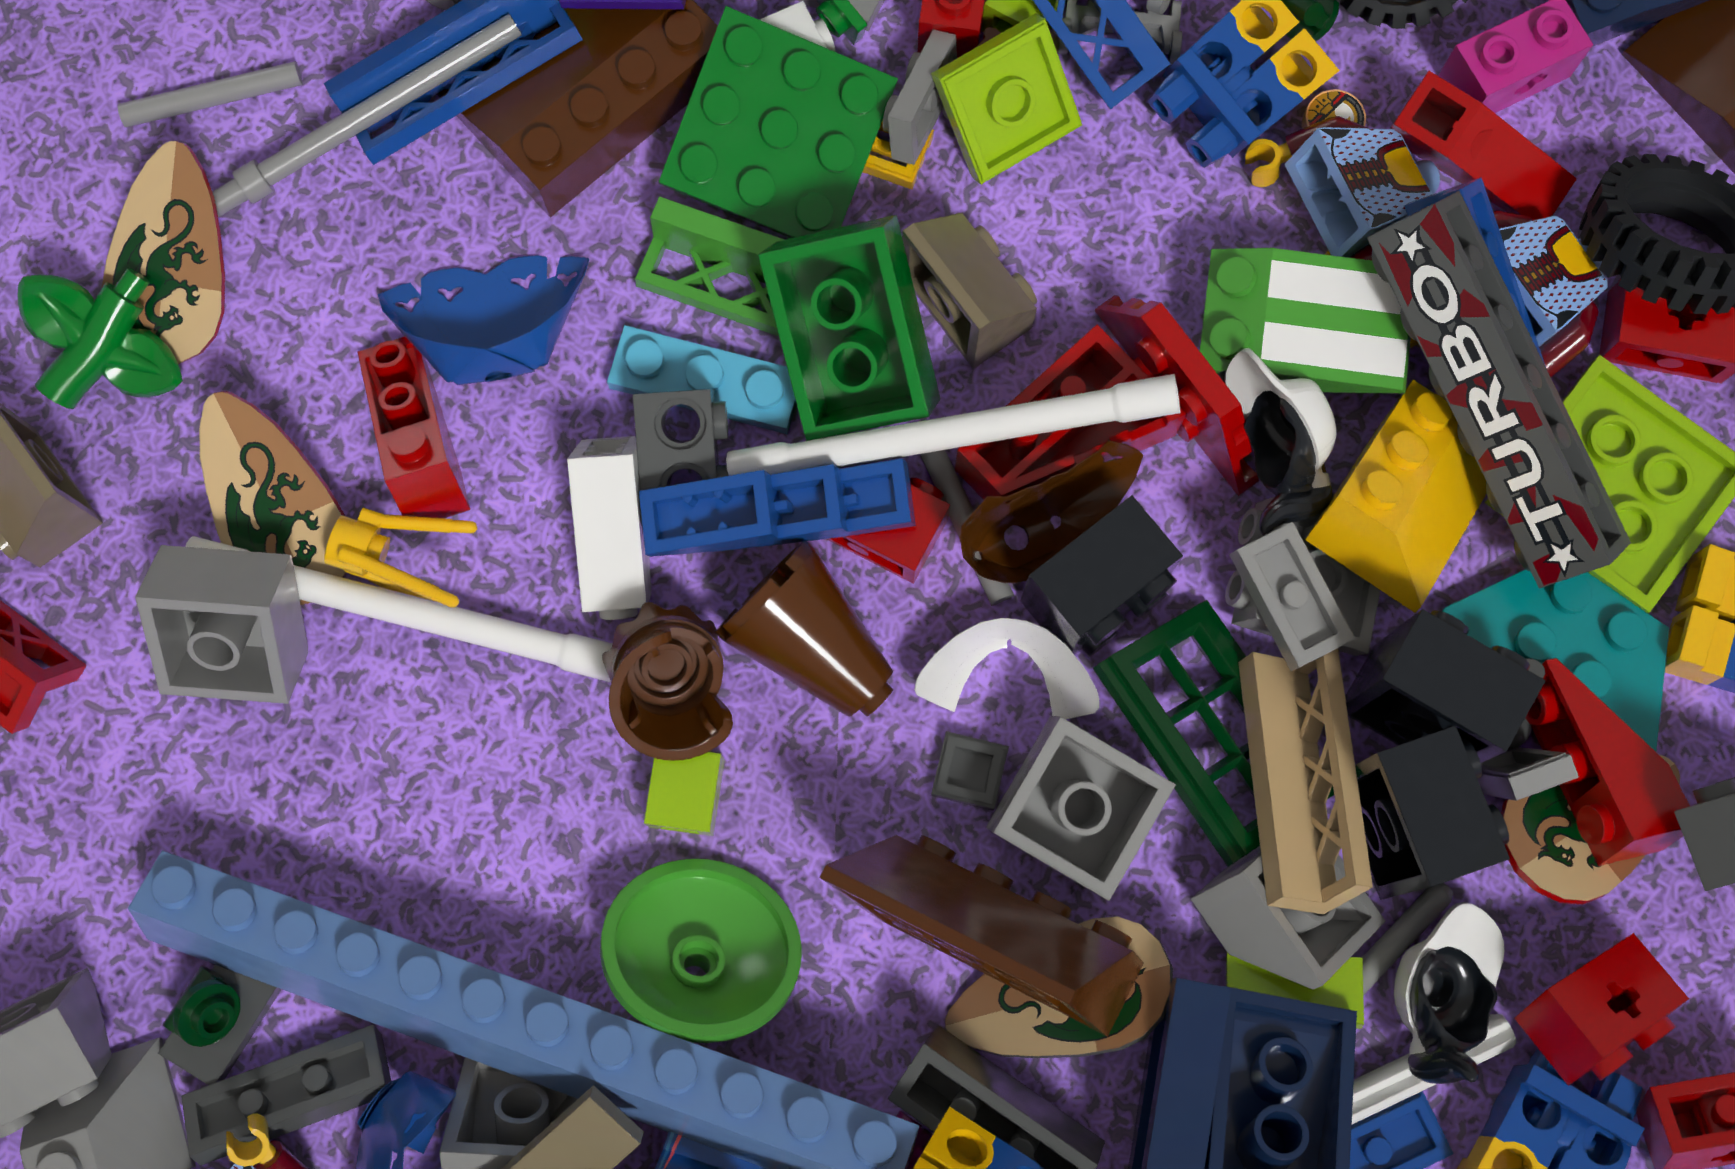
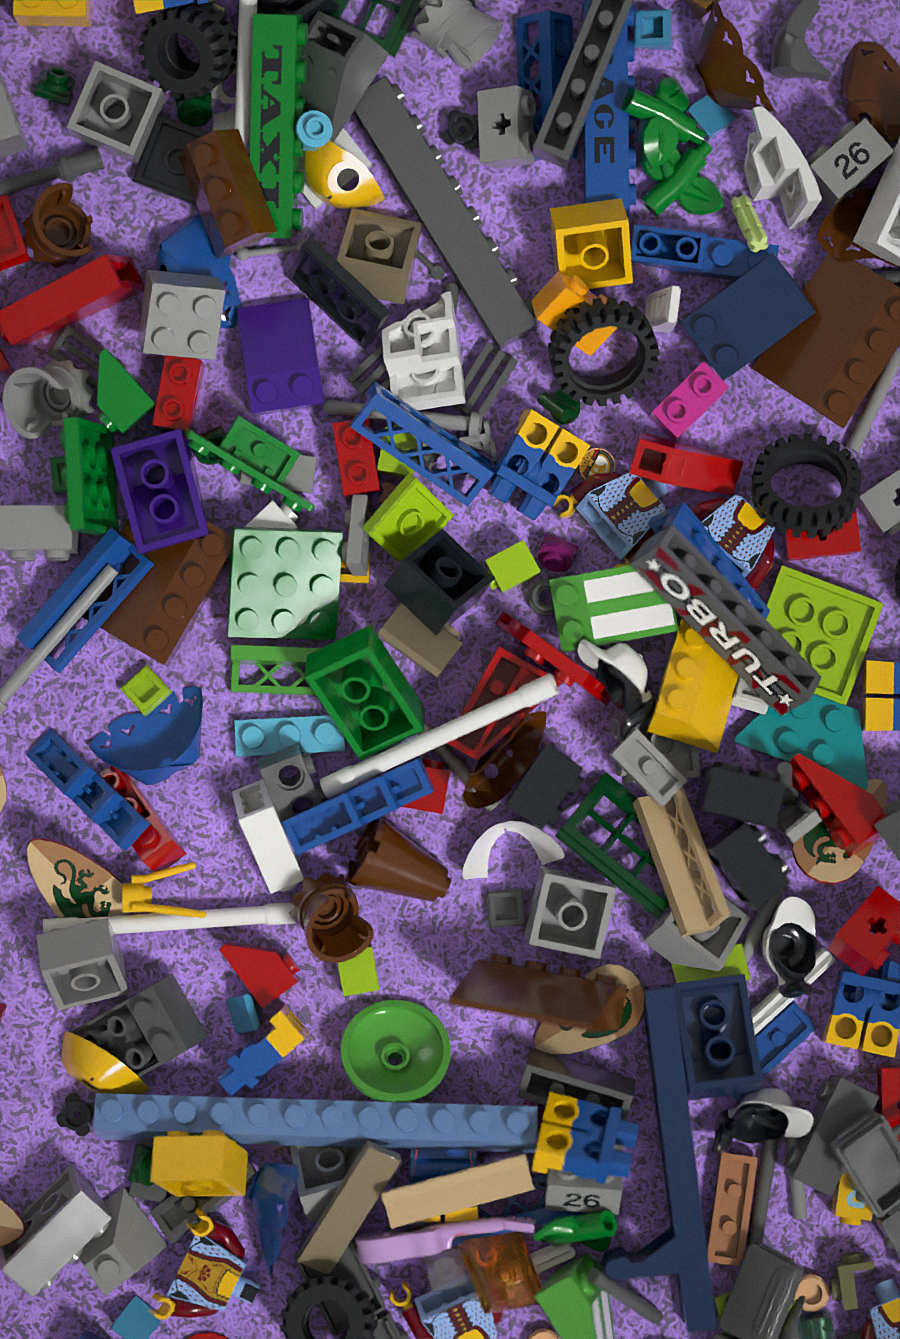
camera: 20 degrees left, 10 degrees up
none -> blue slope [26,728,150,851]
none -> black plate [56,1093,95,1136]
none -> yellow piece [61,1031,150,1095]
none -> dark grey slope [72,973,209,1077]
none -> lime tile [120,664,173,717]
none -> yellow brick [151,1130,248,1197]
none -> blue hips [217,1005,309,1096]
none -> red slope [219,942,300,1008]
none -> dark azure slope [226,992,262,1033]
none -> black brick [384,529,495,636]
none -> lime brick [485,540,541,594]
none -> dark grey plate [528,579,555,616]
none -> magenta plate [538,533,579,572]
none -> white tile [731,676,769,715]

